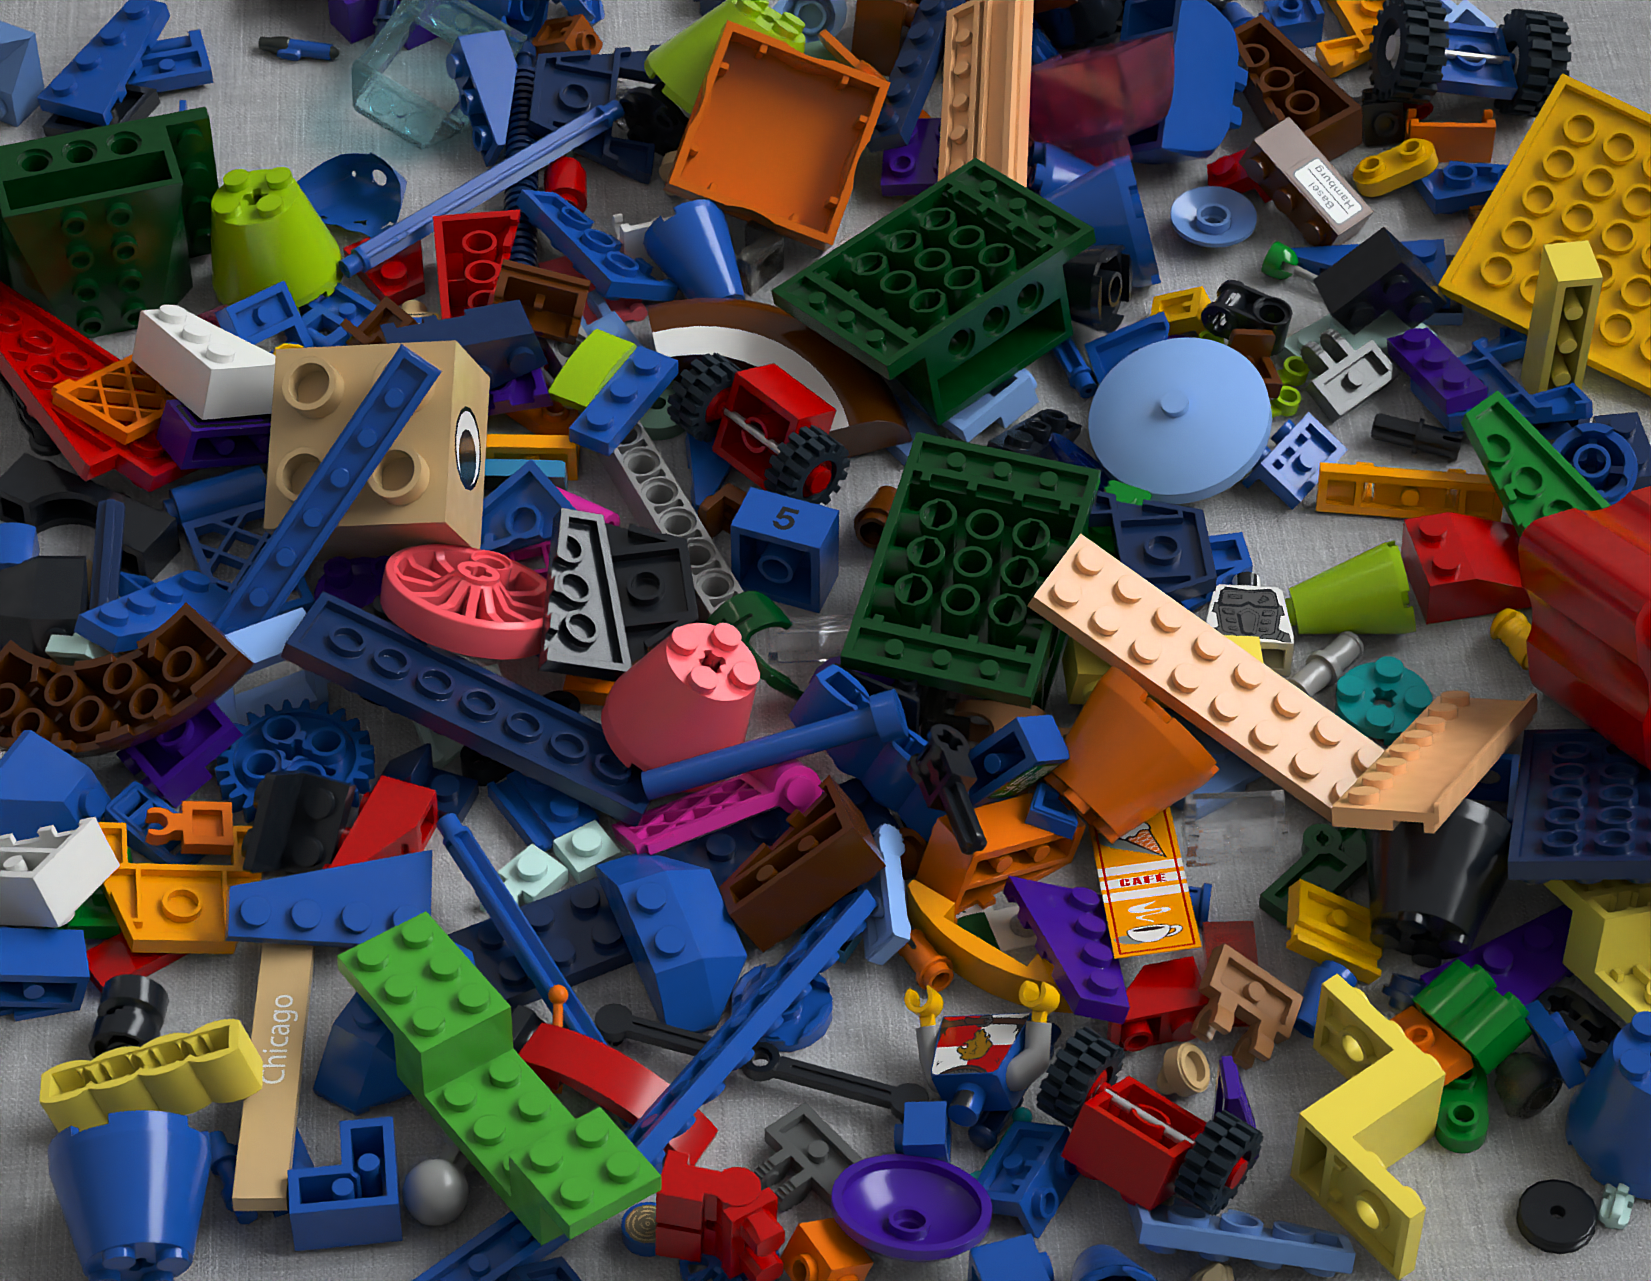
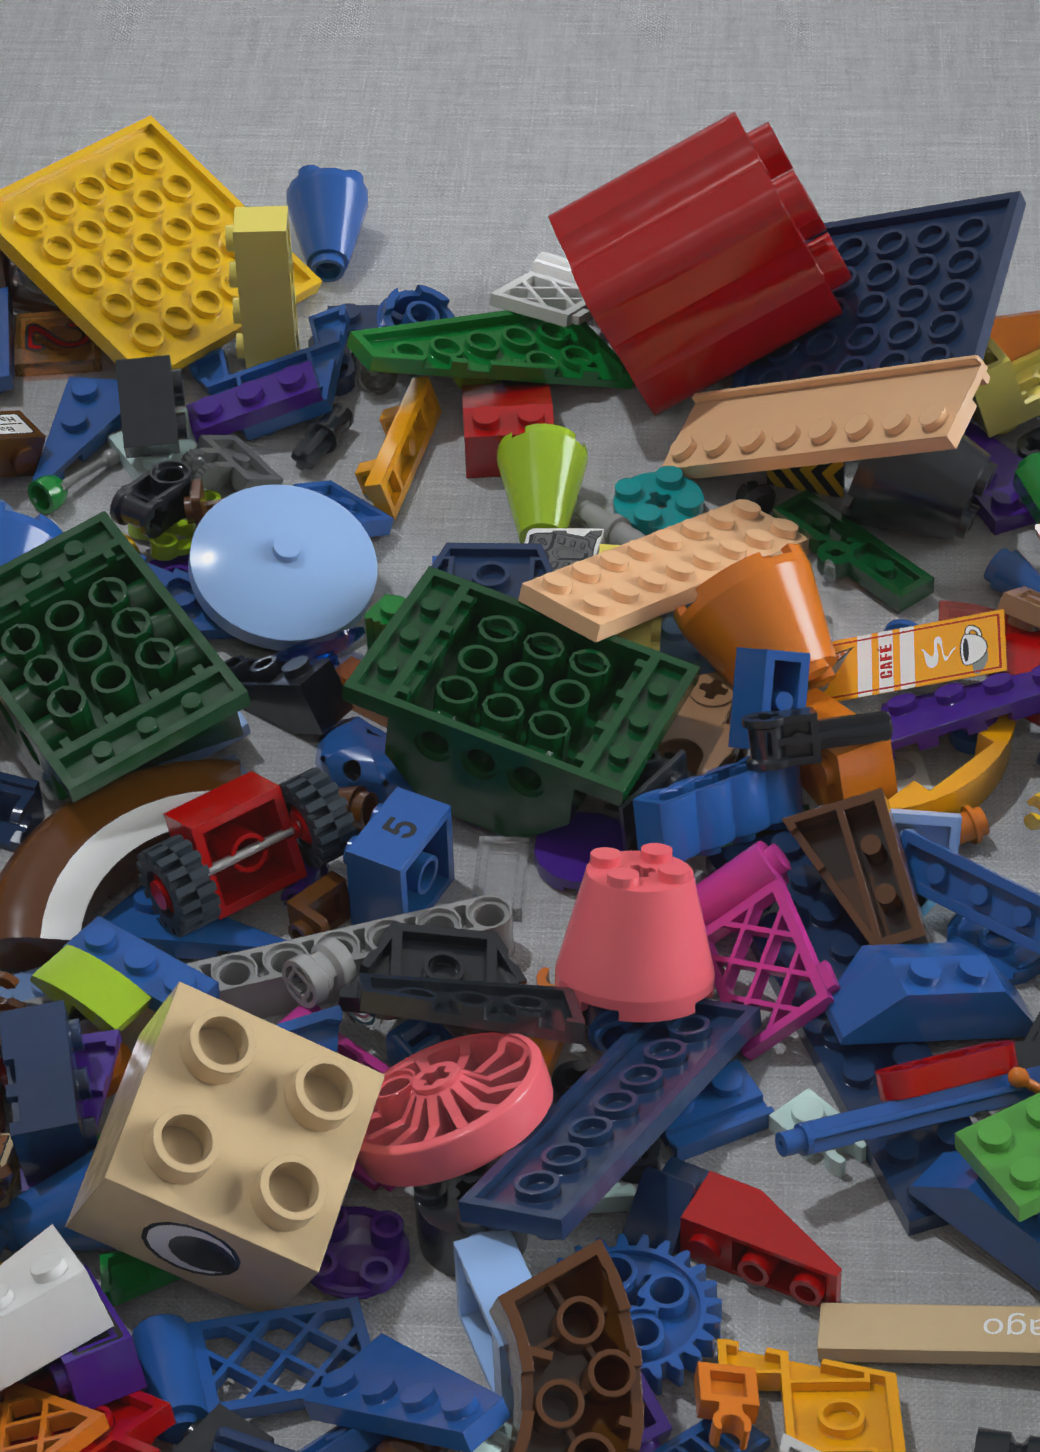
camera: 80 degrees left, 5 degrees down
blue tile [212,344,442,635] -> none
blue wing [225,850,432,948] -> none
black bracket [241,770,356,874] -> none
light aqua plate [553,820,621,884] -> none
blue piece [641,689,908,801] -> none
dark green helmet [705,591,804,702] -> none
blue tile [1025,782,1078,840] -> none
yellow plate [1286,879,1382,985] -> none
dark blue plate [1381,973,1429,1011] -> none
yellow arm [1490,608,1531,670] -> none
none -> light grey wheel [282,937,357,1008]
none -> red beam [875,1040,1019,1101]

